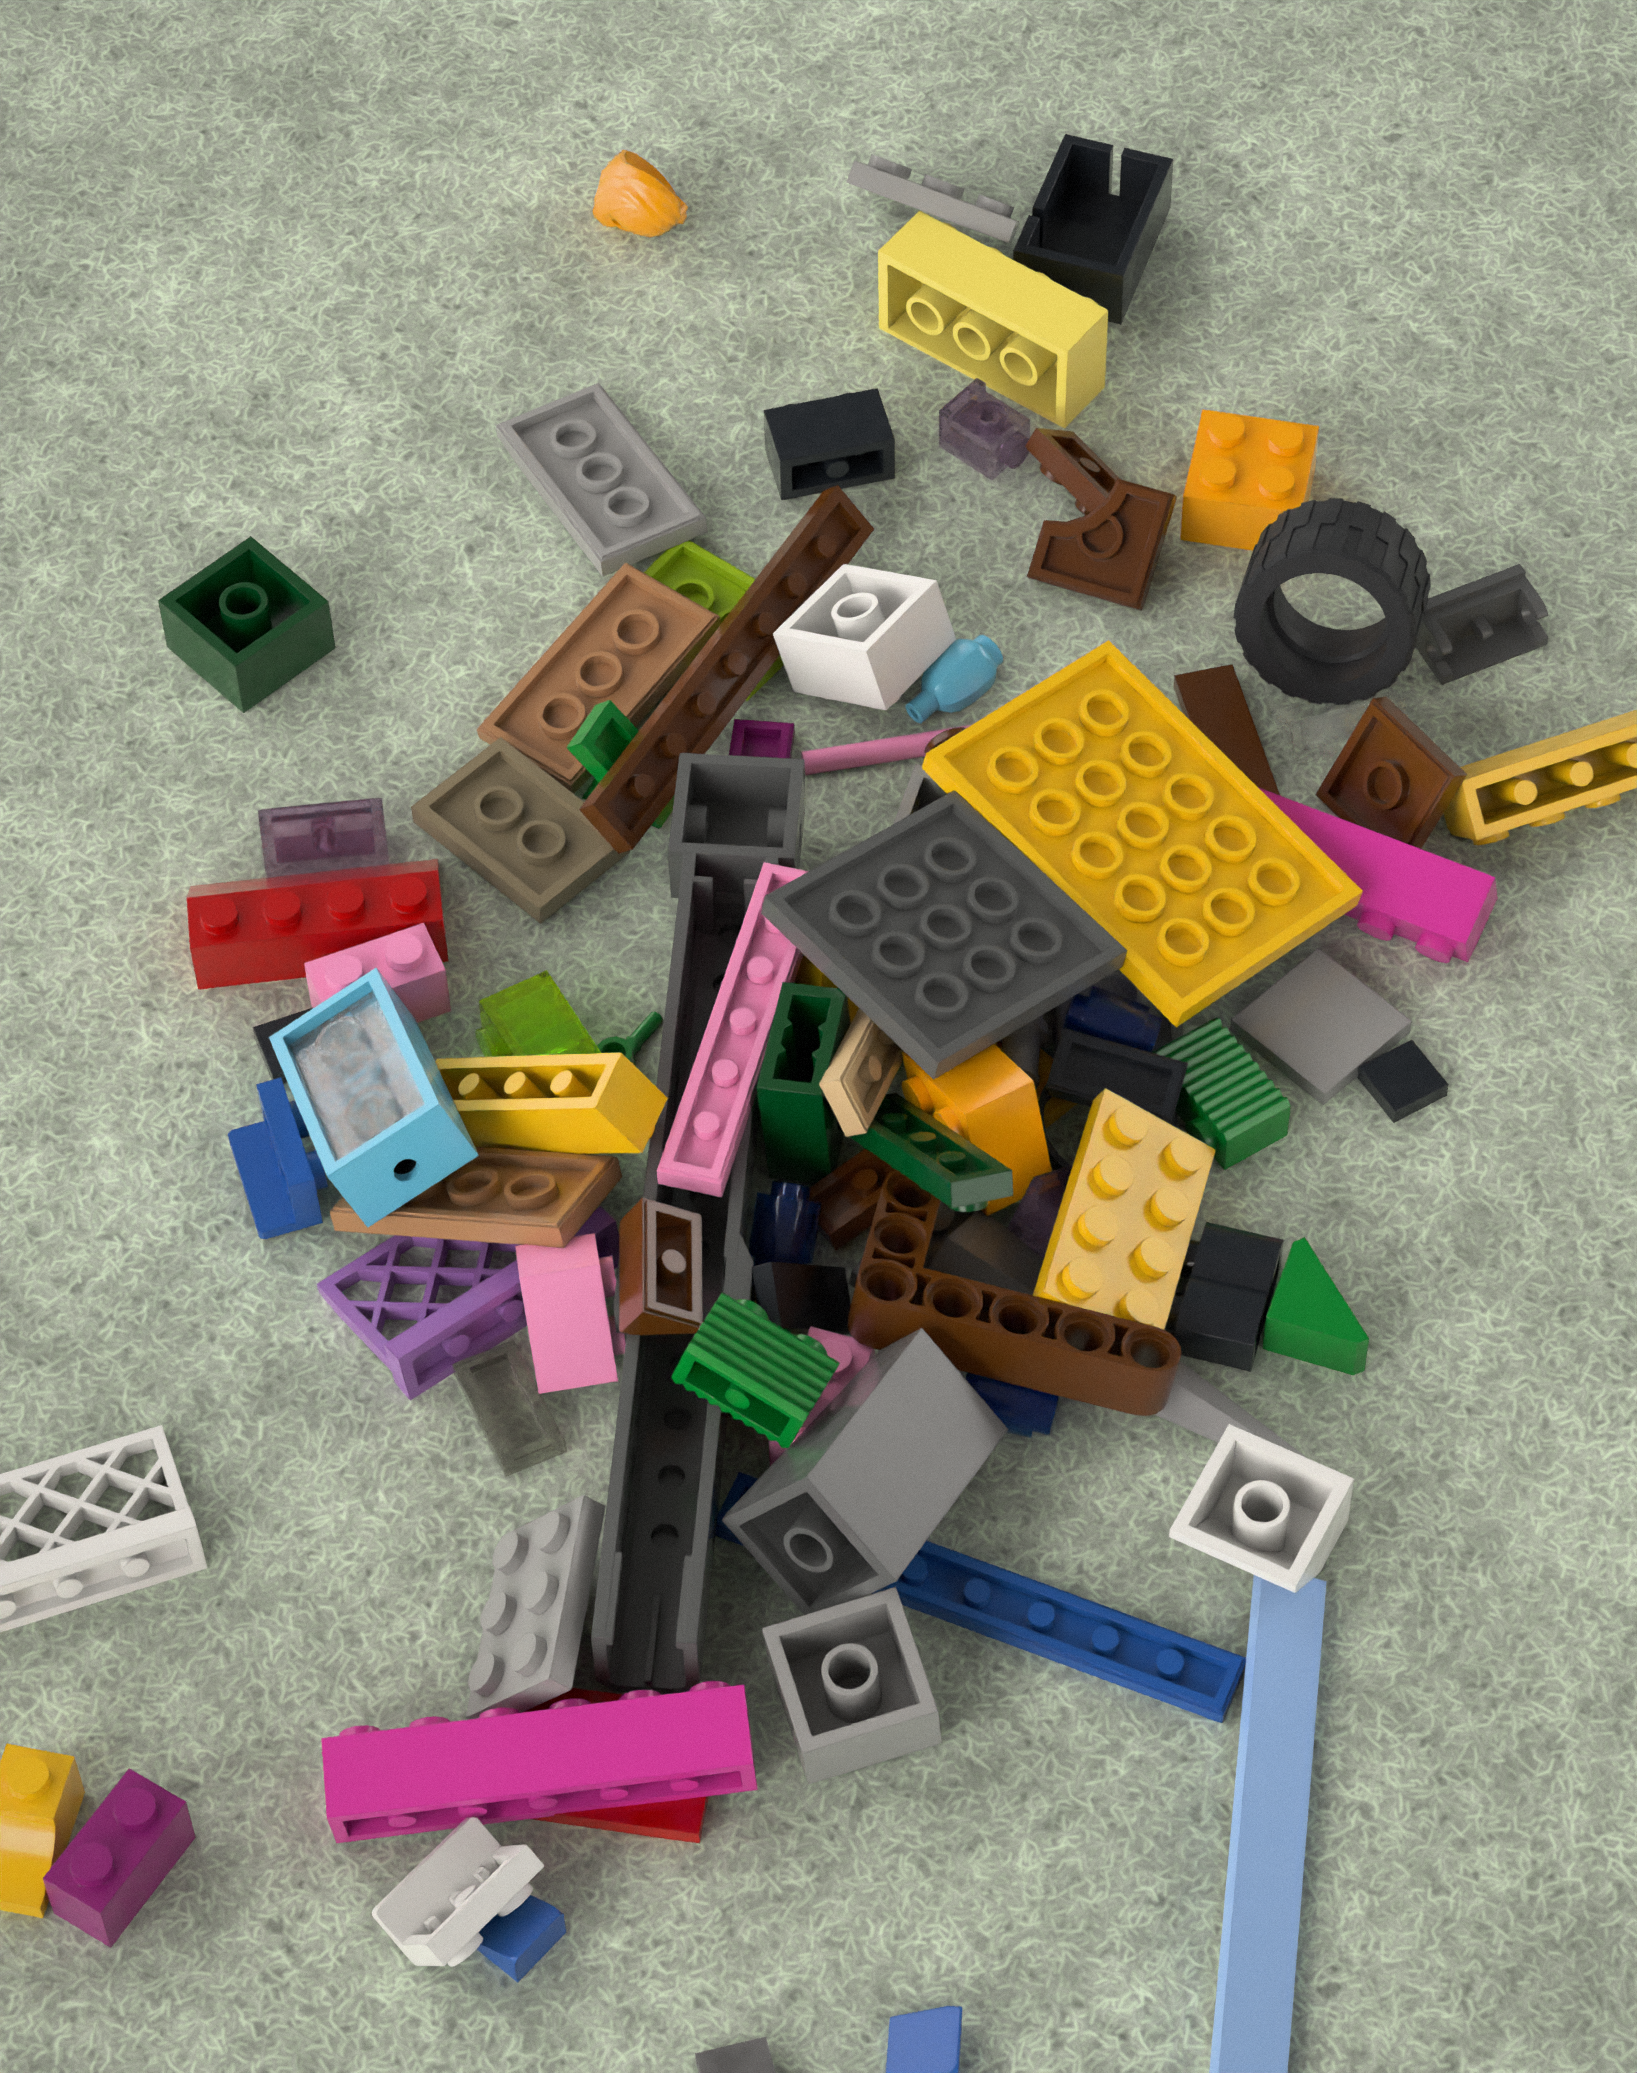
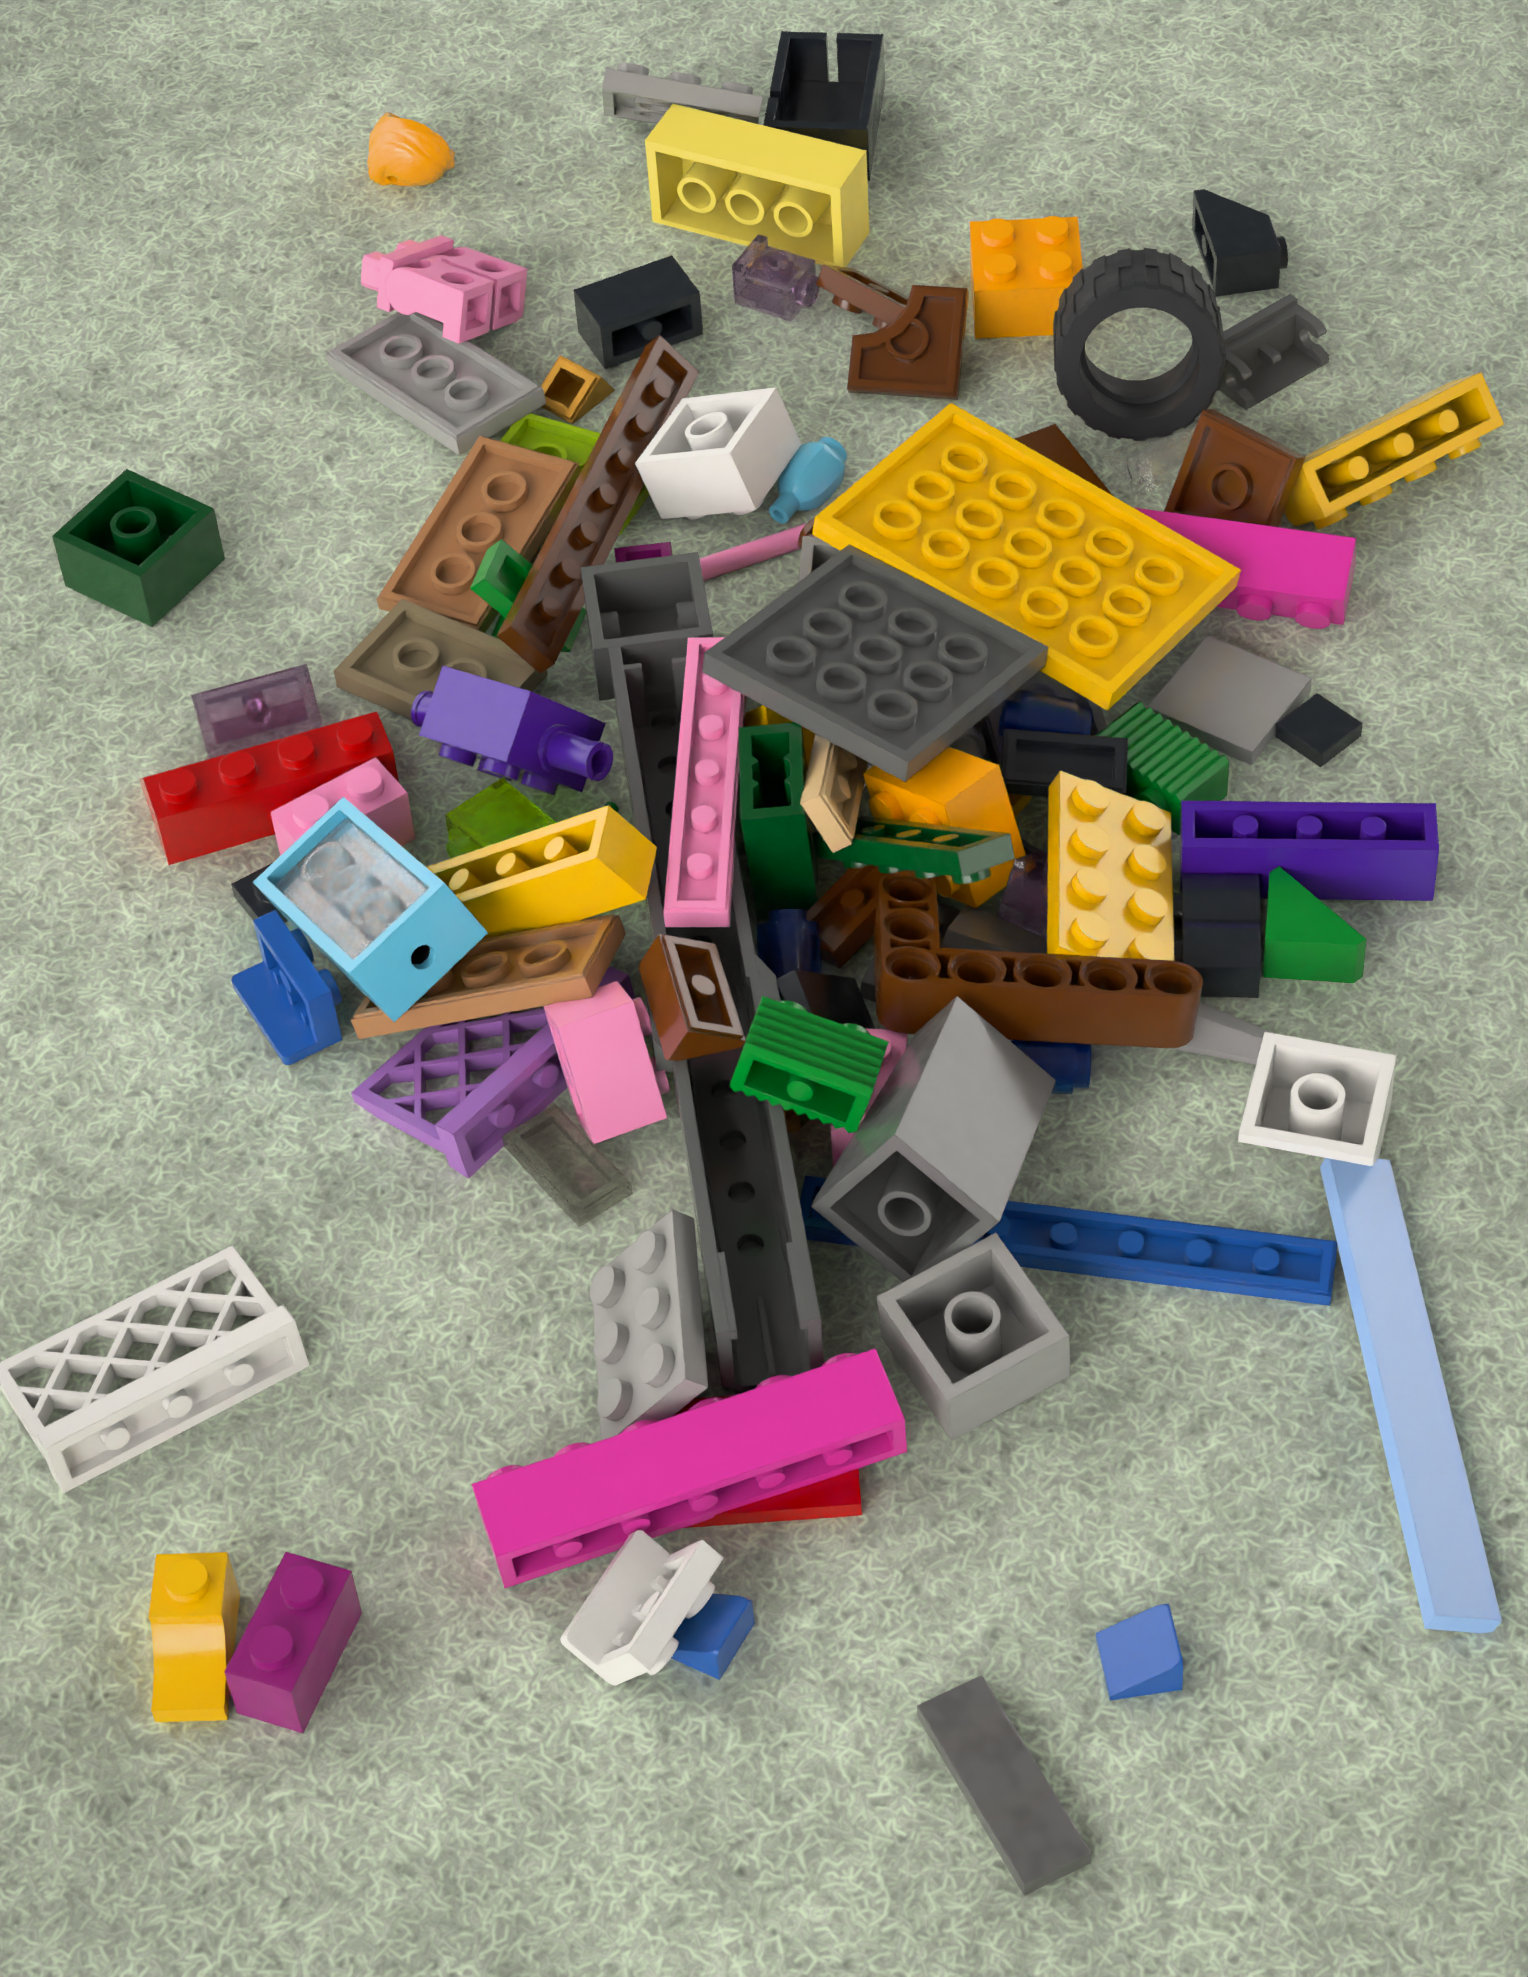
camera: 10 degrees left, 5 degrees down
none -> bright pink hips [361,235,528,343]
none -> dark purple brick [411,666,613,796]
none -> pearl gold slope [541,355,615,424]
none -> dark purple brick [1180,801,1439,901]
none -> black slope [1192,189,1288,297]

